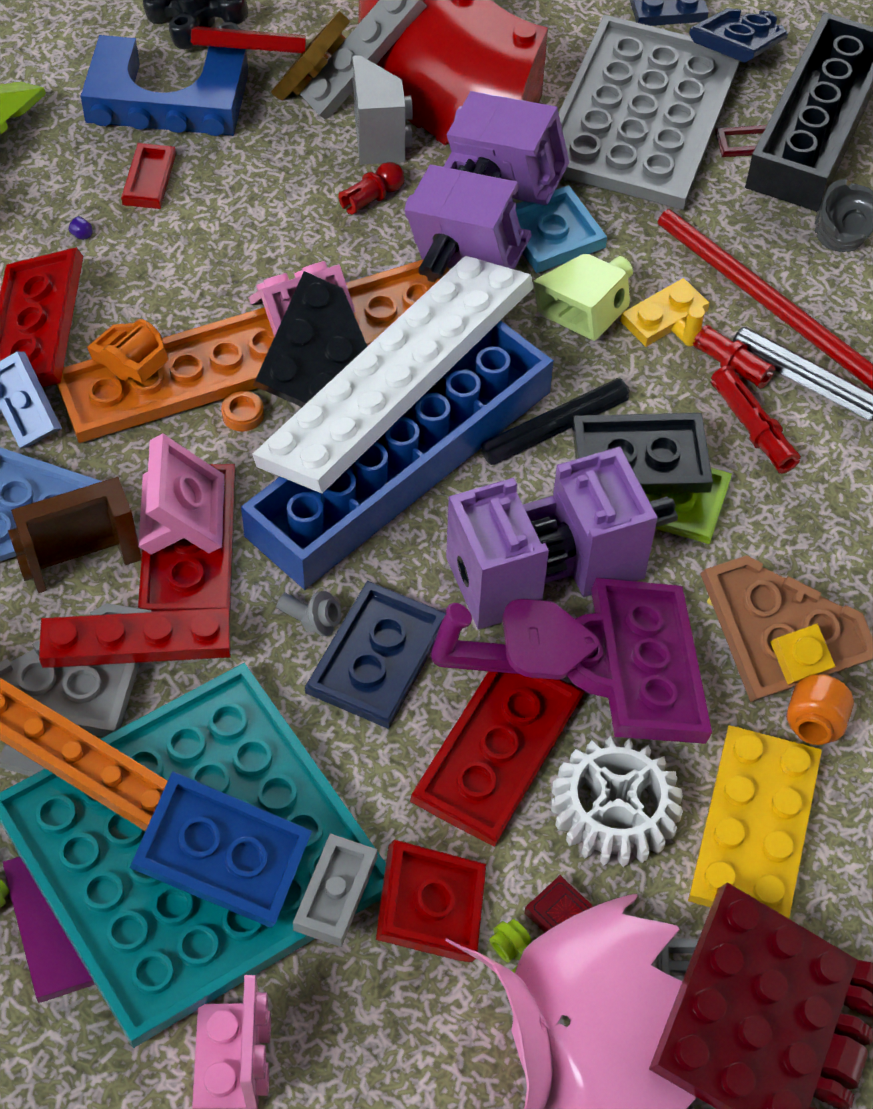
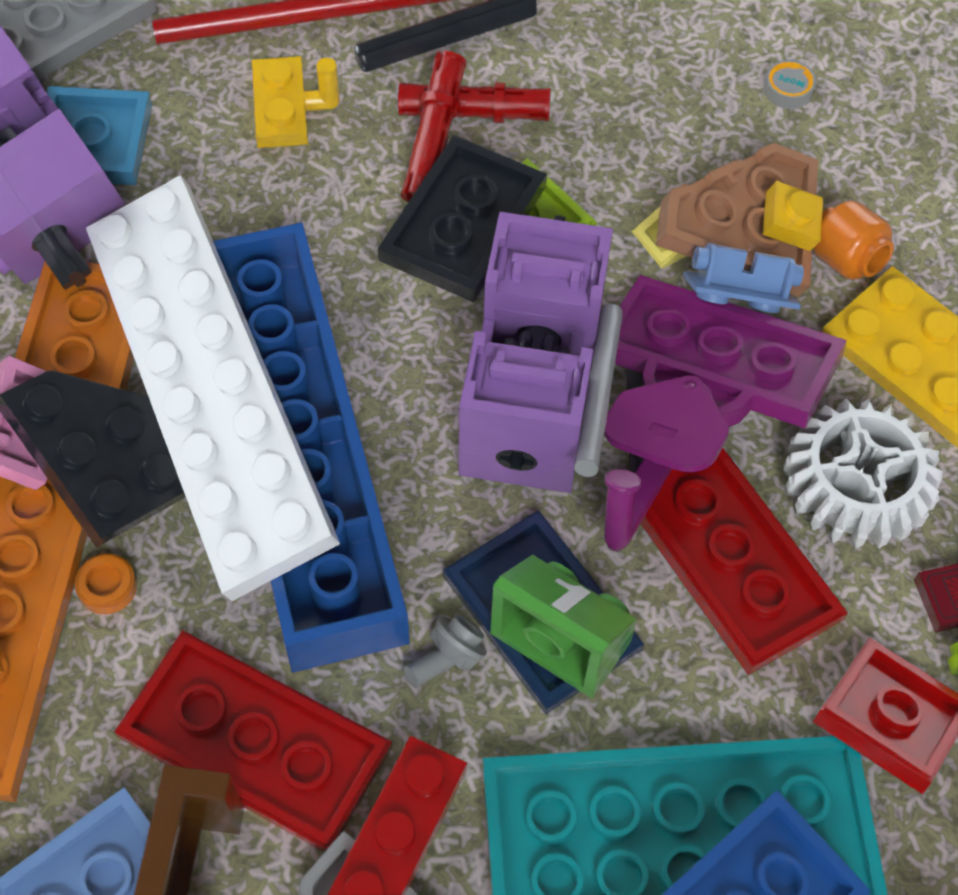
camera: 60 degrees left, 5 degrees up
bright pink bracket [138,433,224,554] -> none
light grey plate [293,834,378,947] -> none
black axle [481,378,630,465] -> none
yellowish green torso [534,254,633,341] -> none
red pin [693,325,775,389] -> none
none -> red pin [400,51,467,202]
none -> bright green slope [490,555,637,699]
none -> light grey bar [574,304,623,477]
none -> medium blue hinge [683,243,804,313]

